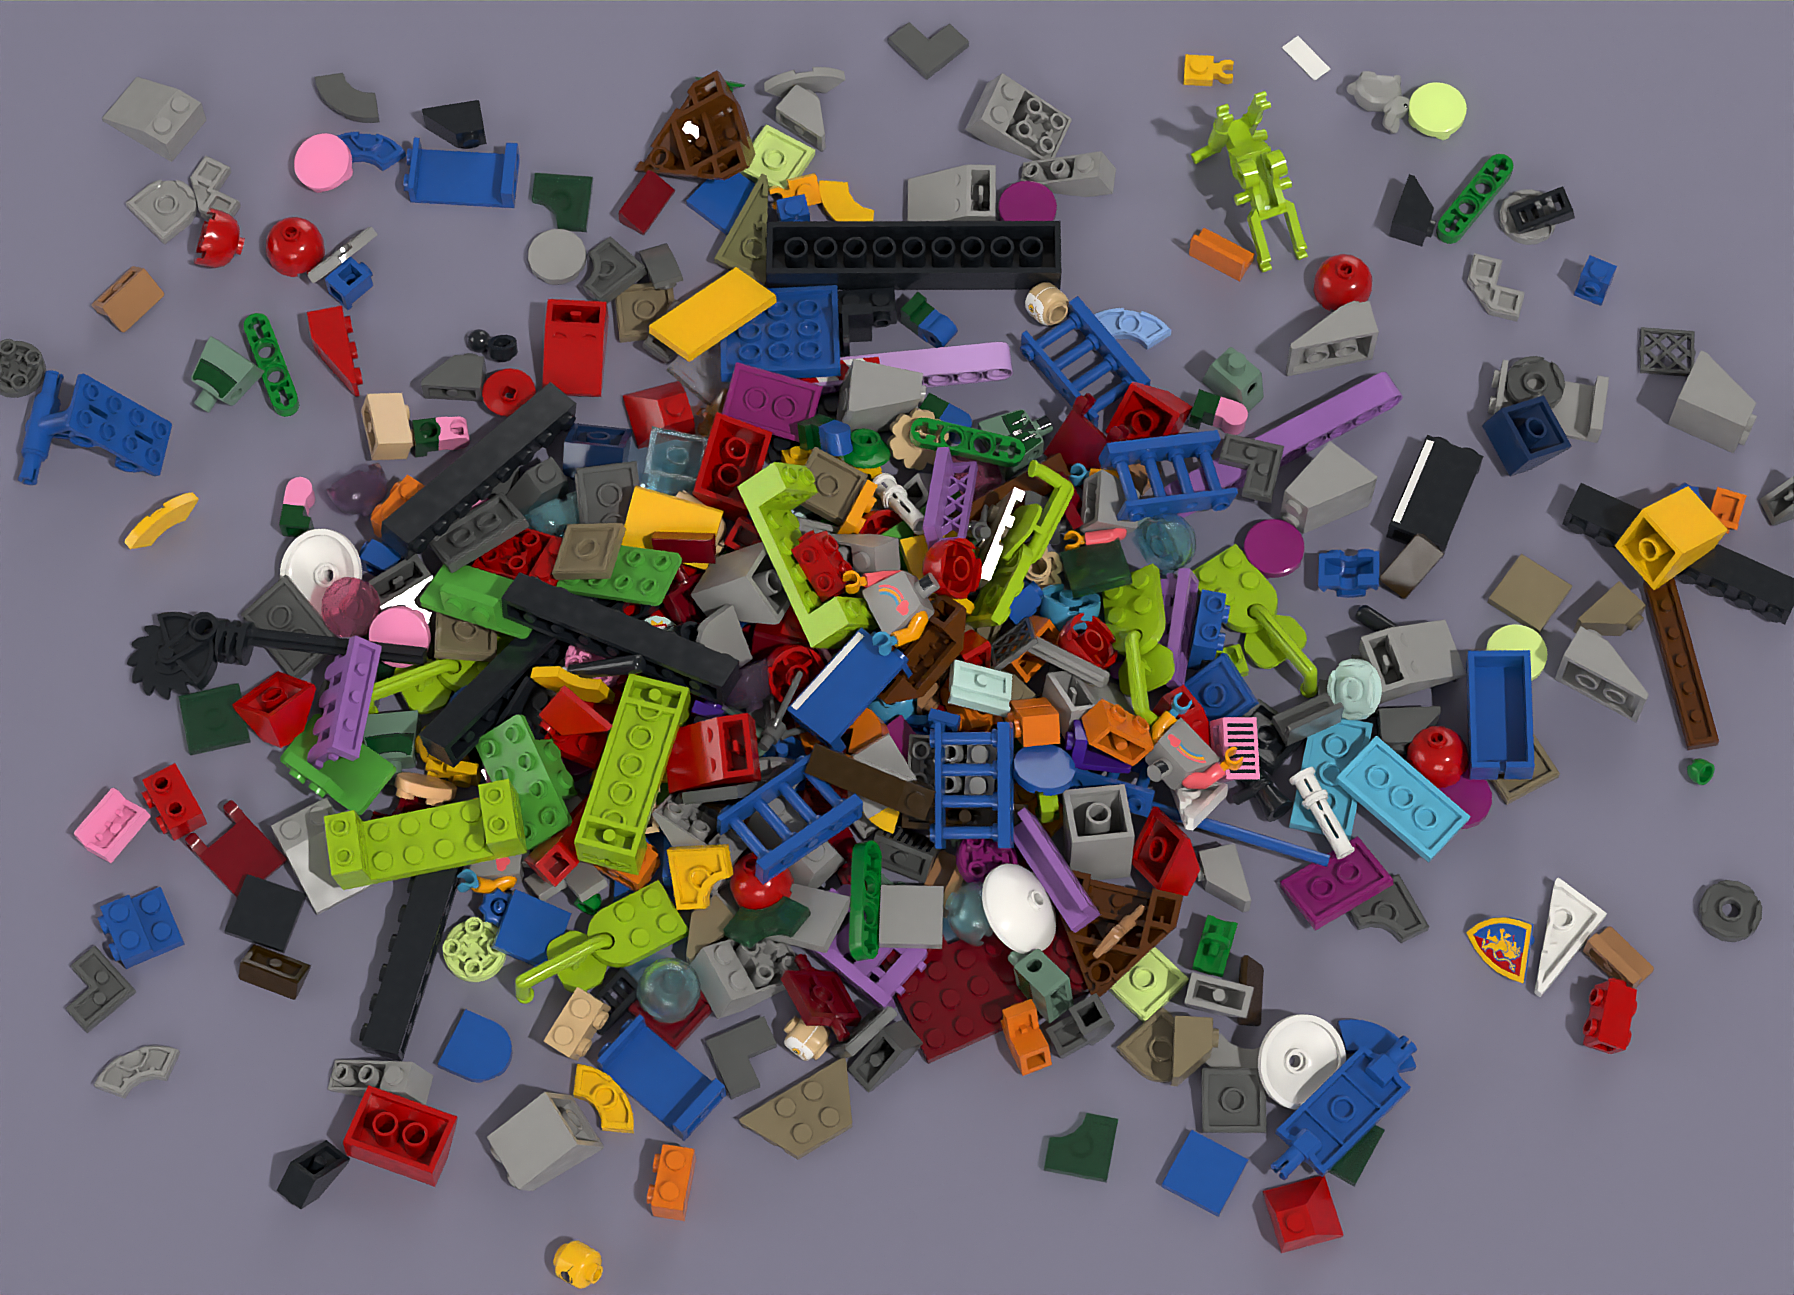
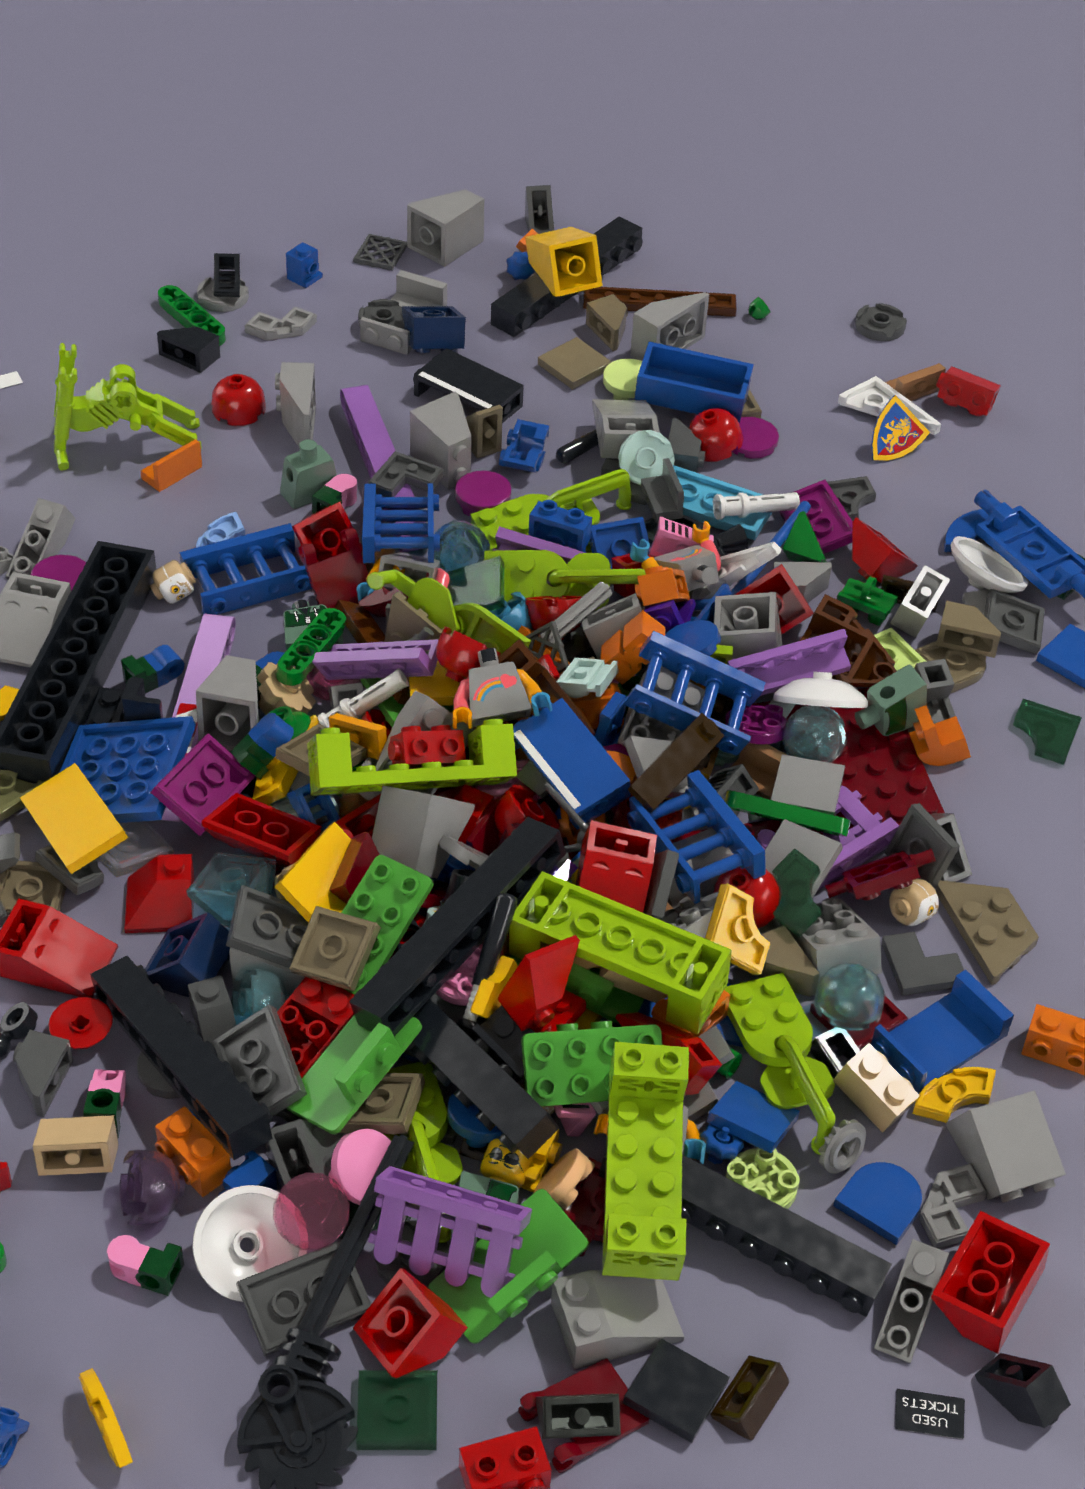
camera: 80 degrees left, 20 degrees down
clear orange piece [696,388,728,437] -> none
medium nougat hand [1093,905,1146,959] -> none
medium azure plate [1335,736,1471,863] -> none
light grey animal [1347,71,1409,134] -> none
slope [1379,533,1445,599] -> none
yellowish green tile [1408,82,1467,140] -> none
none -> dark tan slope [466,405,503,459]
none -> pearl dark grey slope [536,1394,621,1439]
none -> green slope [783,511,827,562]
none -> light grey gear [819,1119,866,1174]
none -> red slope [852,517,918,583]
none -> black sticker [895,1389,965,1439]
none -> light grey tile [919,1163,987,1249]

